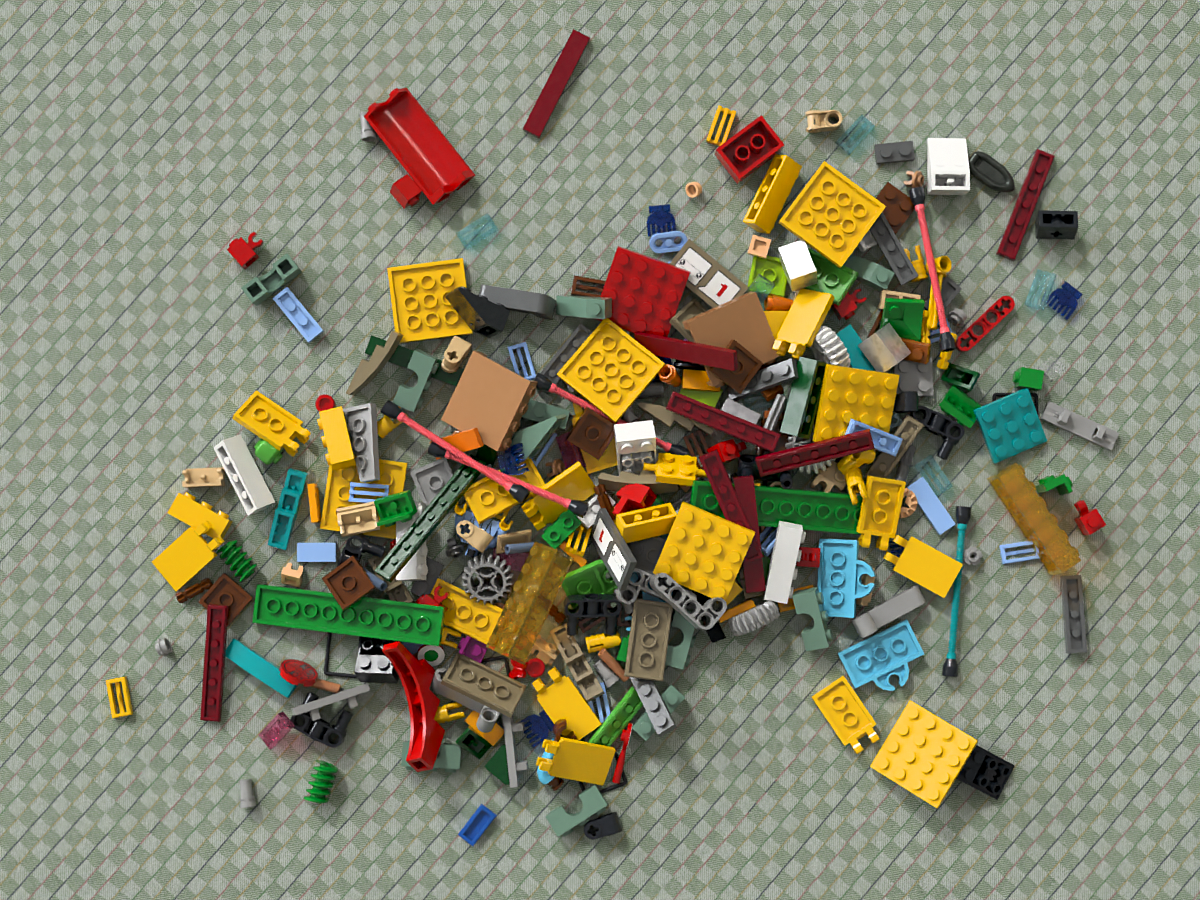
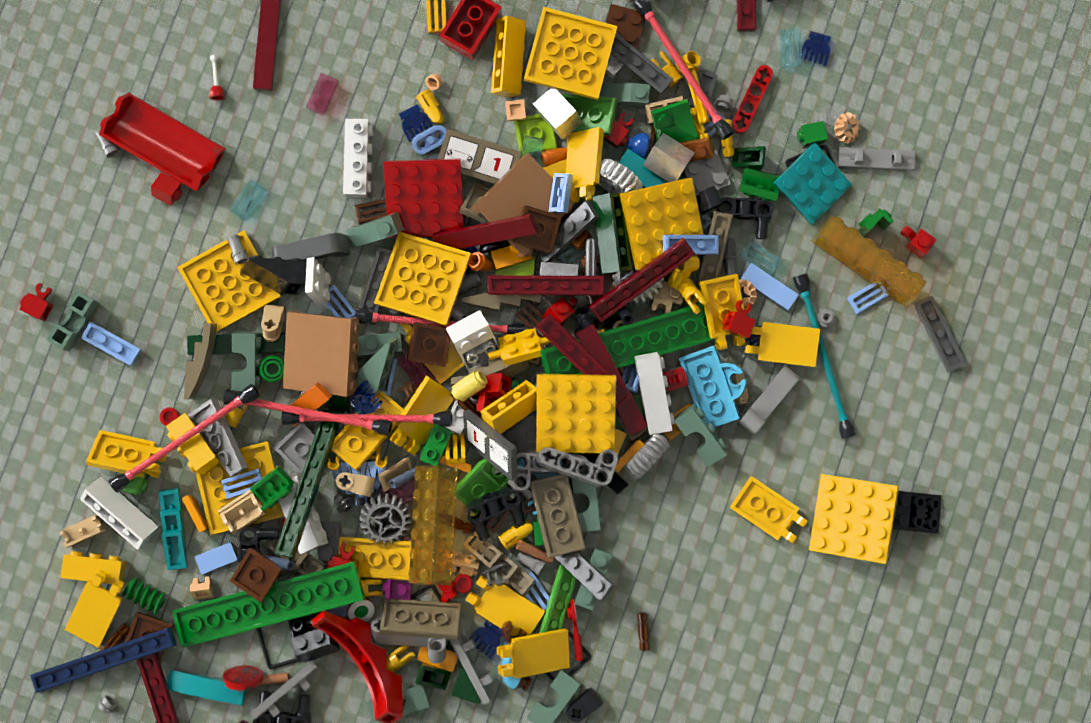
camera: 20 degrees left, 0 degrees up
medium azure plate [837,619,924,691] -> none
none -> dark blue tile [30,627,177,693]
none -> coral hose [108,384,260,493]
none -> red hinge [209,55,225,101]
none -> light grey pin [227,234,249,265]
none -> green brick [259,356,284,382]
none -> white plate [305,257,331,310]
none -> clear pink plate [306,73,339,116]
none -> white brick [343,119,373,198]
none -> yellow hinge [416,89,445,124]
none -> light yellow head [452,370,488,402]
none -> dark grey piece [483,563,511,588]
none -> light blue tile [549,173,573,213]
none -> blue brick [627,133,650,159]
none -> reddish brown axle [637,612,650,651]
none -> red brick [722,300,756,338]
none -> light nougat gear [834,113,861,143]

